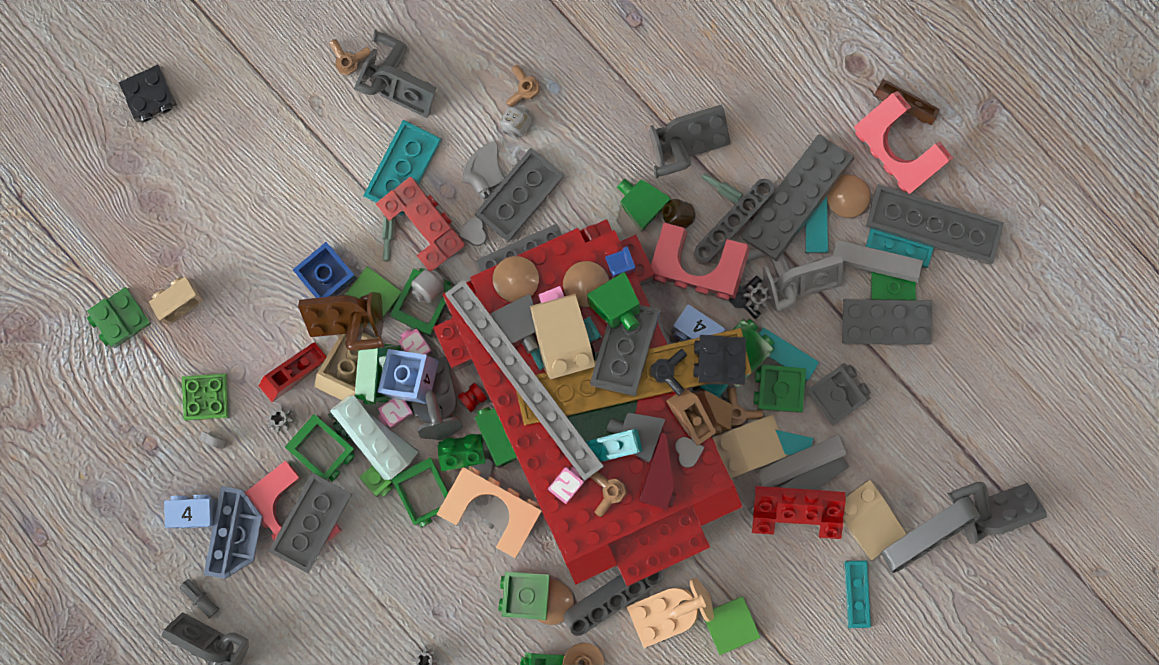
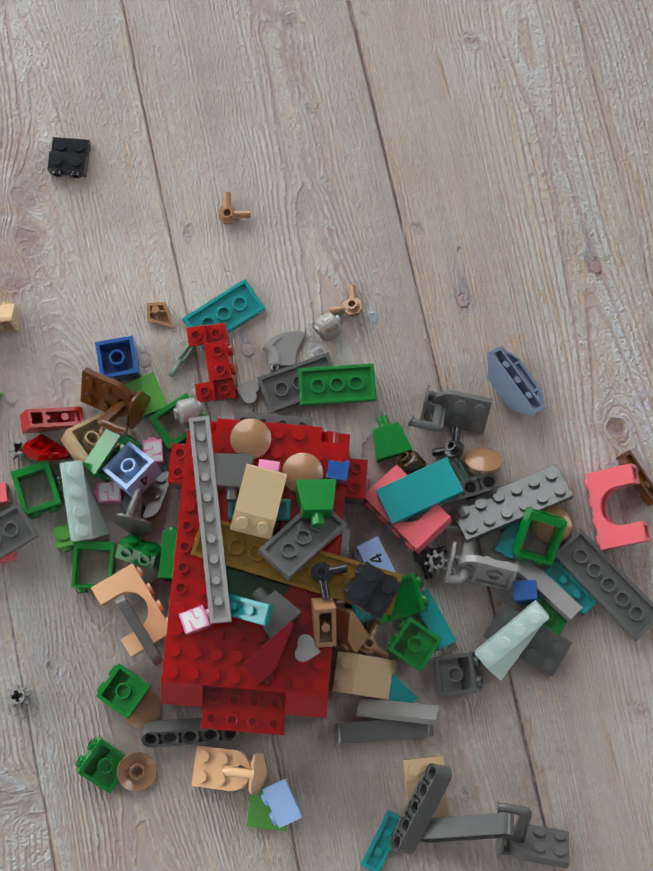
camera: 30 degrees right, 5 degrees down
dark grey plate [354,29,437,118] -> none
red wheel [457,382,488,413] -> none
medium nougat piece [590,472,627,517] -> none
red bracket [752,486,846,539] -> none
none -> red wing [21,433,71,461]
none -> dark grey beam [115,594,164,666]
none -> medium nougat piece [147,302,176,329]
none -> light blue brick [261,778,303,828]
none -> green tile [298,363,377,407]
none -> teal tile [376,457,464,525]
none -> dark grey beam [390,763,452,854]
none -> black piece [432,426,464,459]
none -> medium nougat dish [464,447,503,474]
none -> light aqua wedge [475,600,549,680]
none -> sand blue wedge [487,346,546,416]
none -> green window [512,507,568,566]
none -> blue panel [513,580,540,605]

